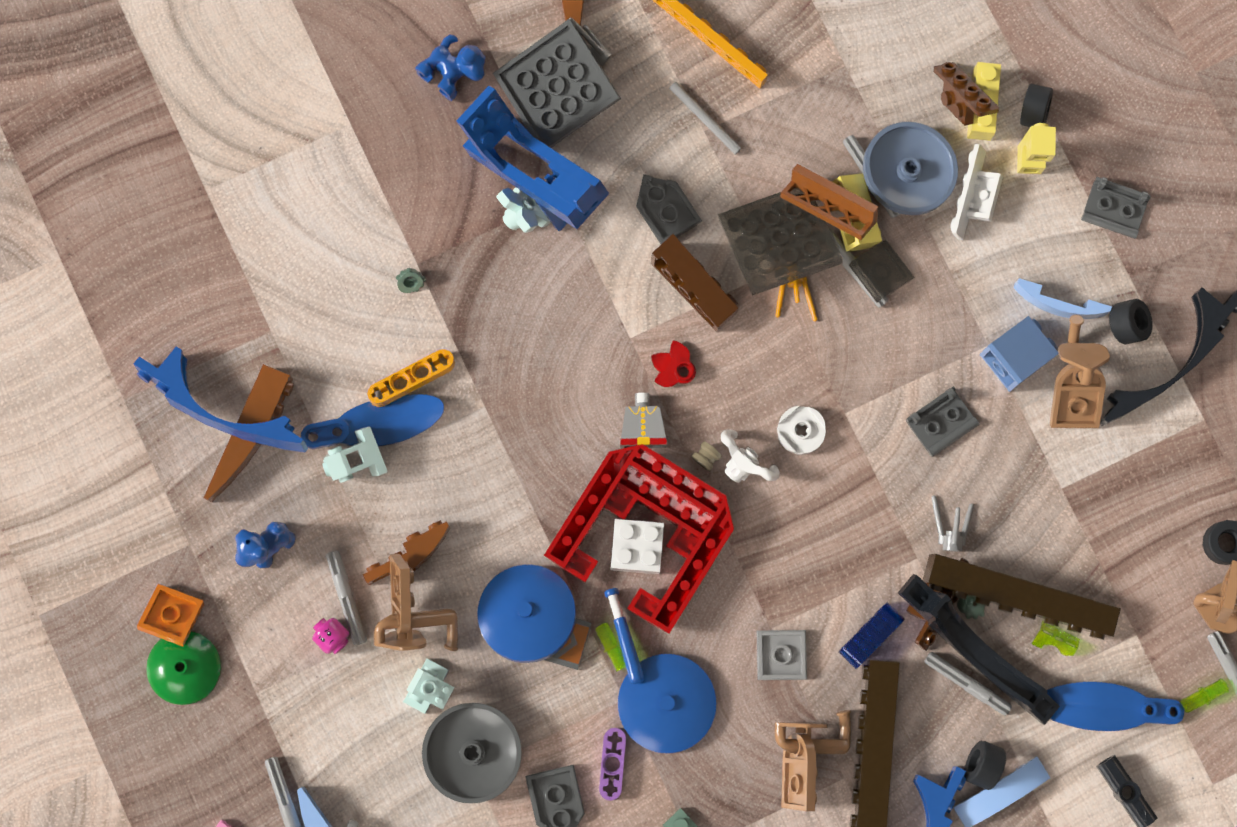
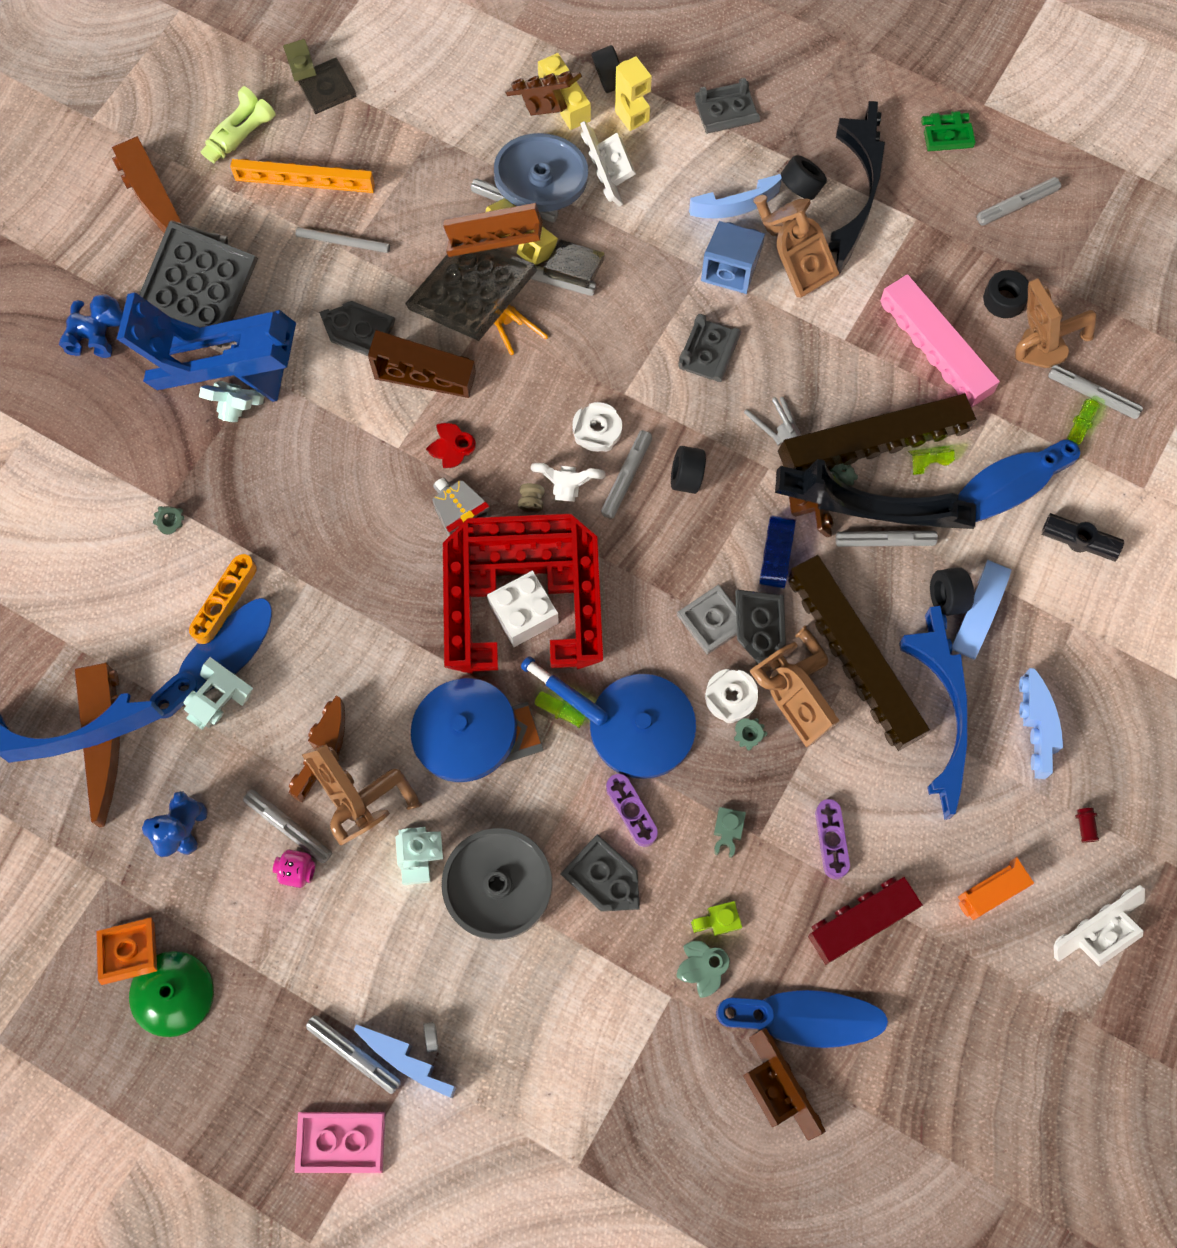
camera: 30 degrees left, 10 degrees down
none -> light grey axle [601,430,652,519]
none -> black tyre [671,446,706,494]
none -> white plate [705,669,758,723]
none -> sand green animal [734,718,767,750]
none -> dark grey tile [735,590,786,664]
none -> bright pink brick [880,274,1000,408]

